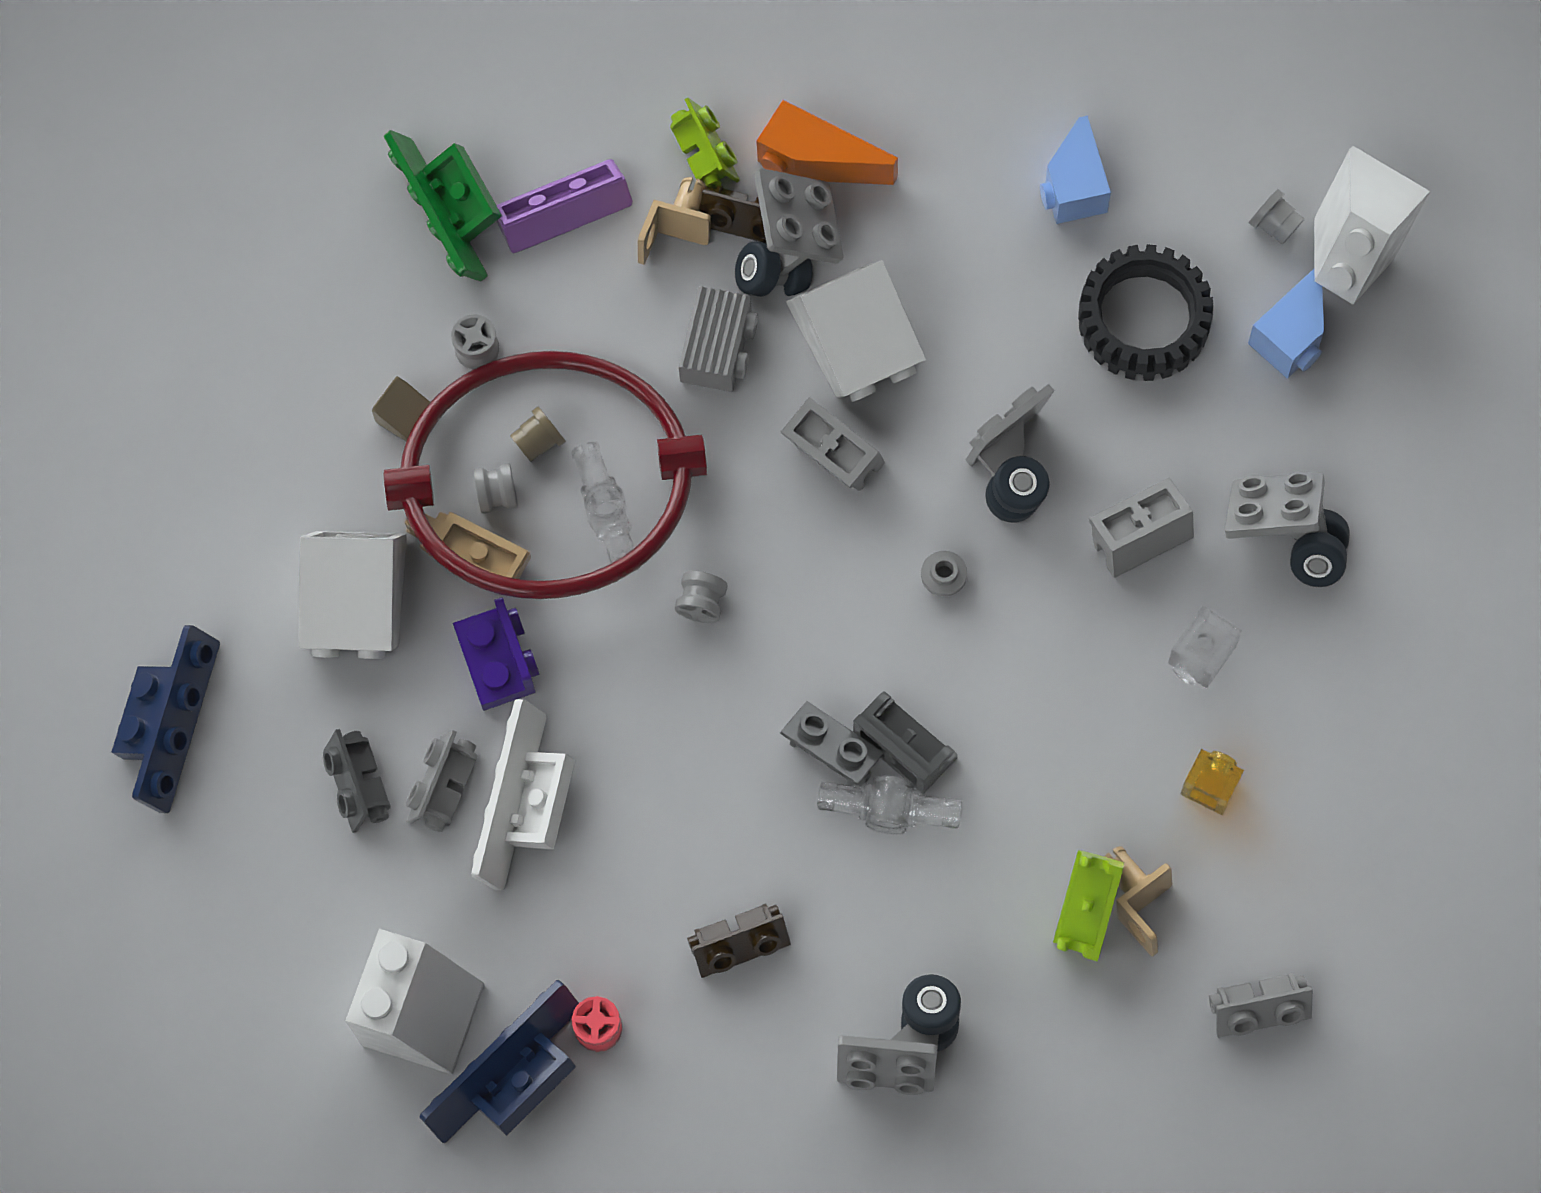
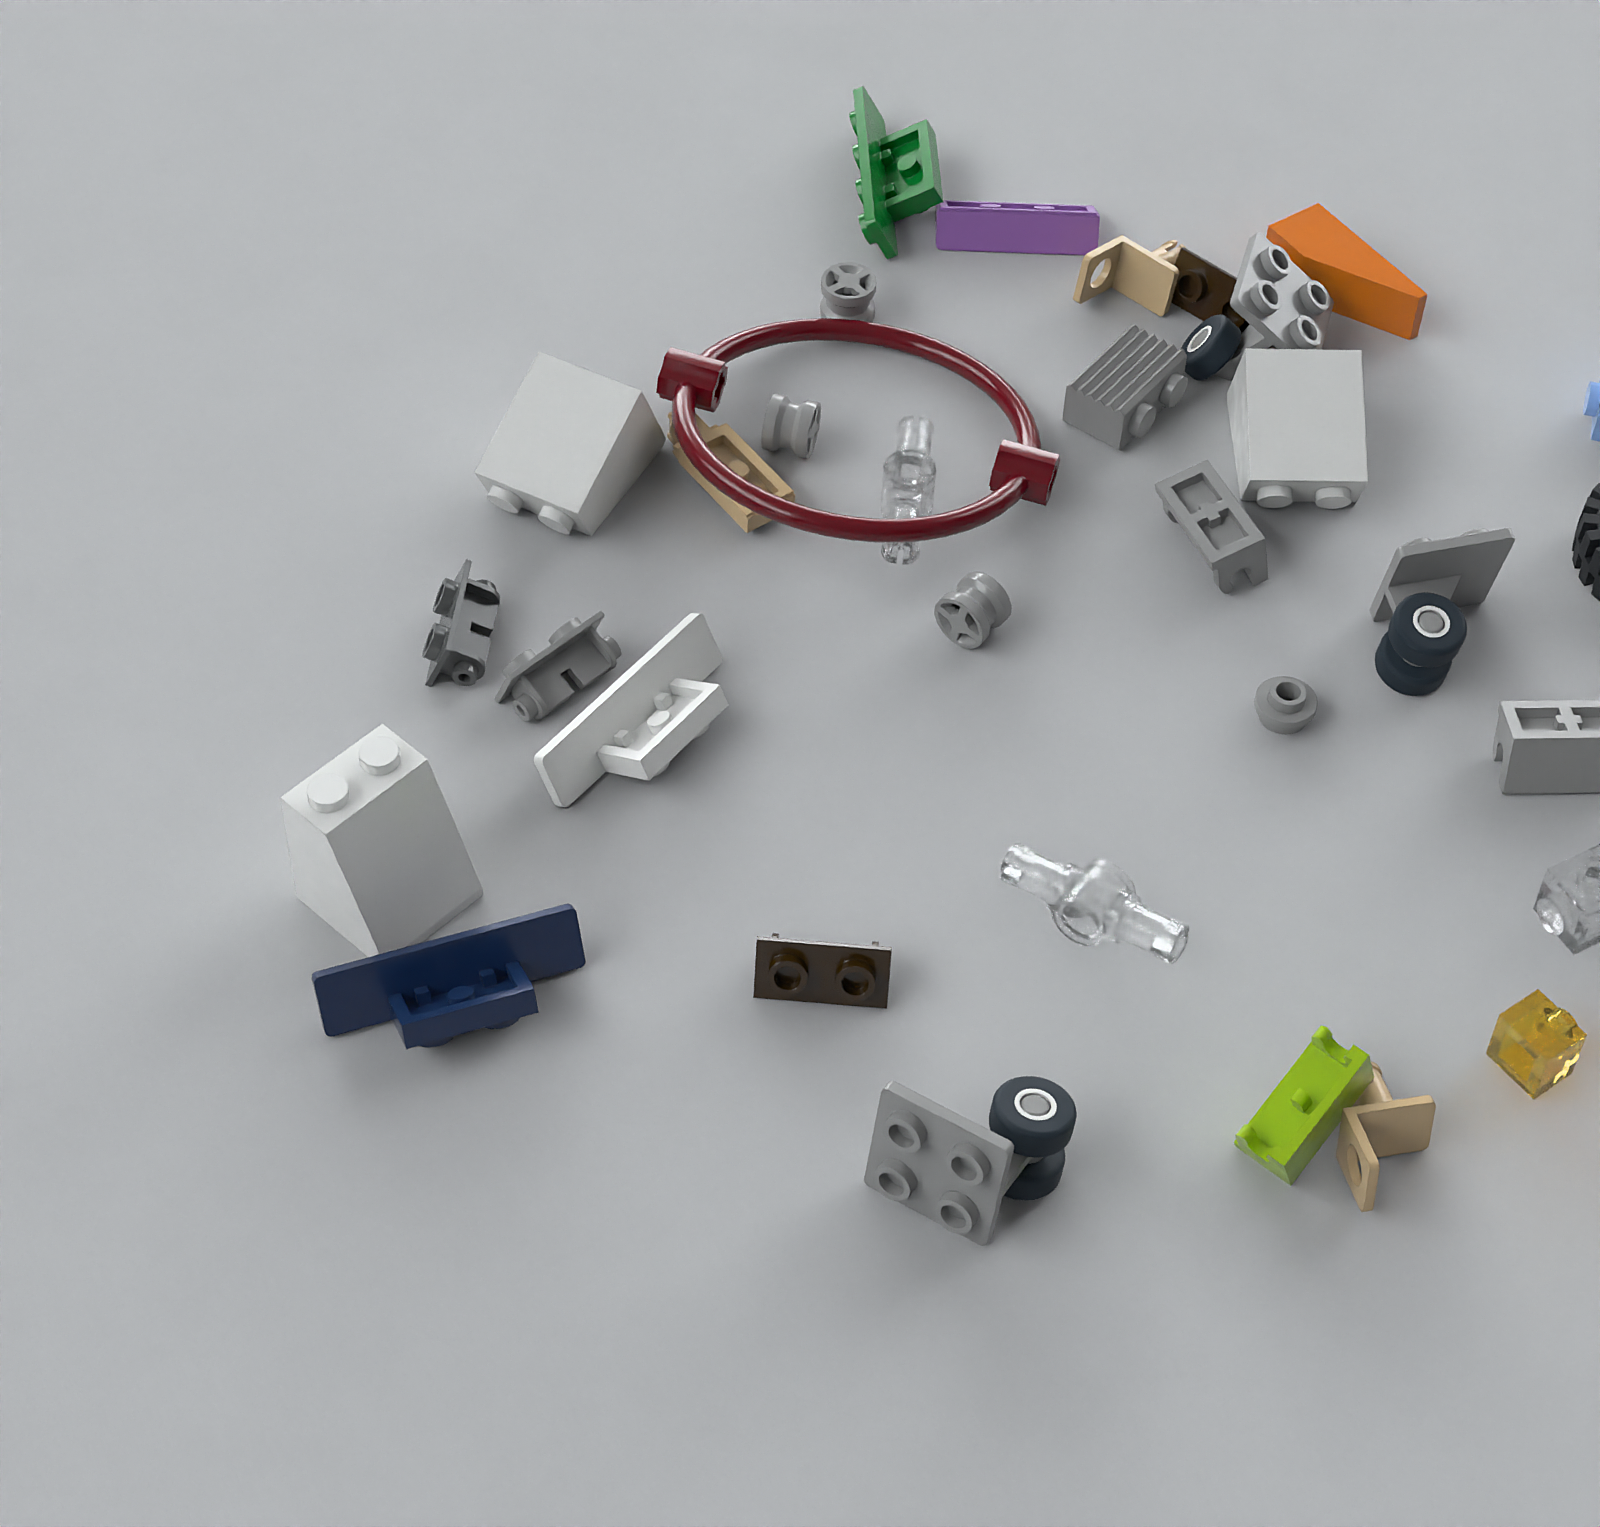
camera: 20 degrees right, 20 degrees down
dark blue bracket [111,625,220,813] -> none
dark tan slope [372,376,430,441] -> none
dark purple bracket [452,597,540,711] -> none
dark tan piece [510,406,566,462] -> none
coral wheel [572,996,622,1052] -> none
lime hinge [670,97,740,189] -> none
dark grey hinge [780,701,884,788] -> none
dark grey hinge [853,691,958,794] -> none
light grey hinge [1209,973,1313,1038] -> none

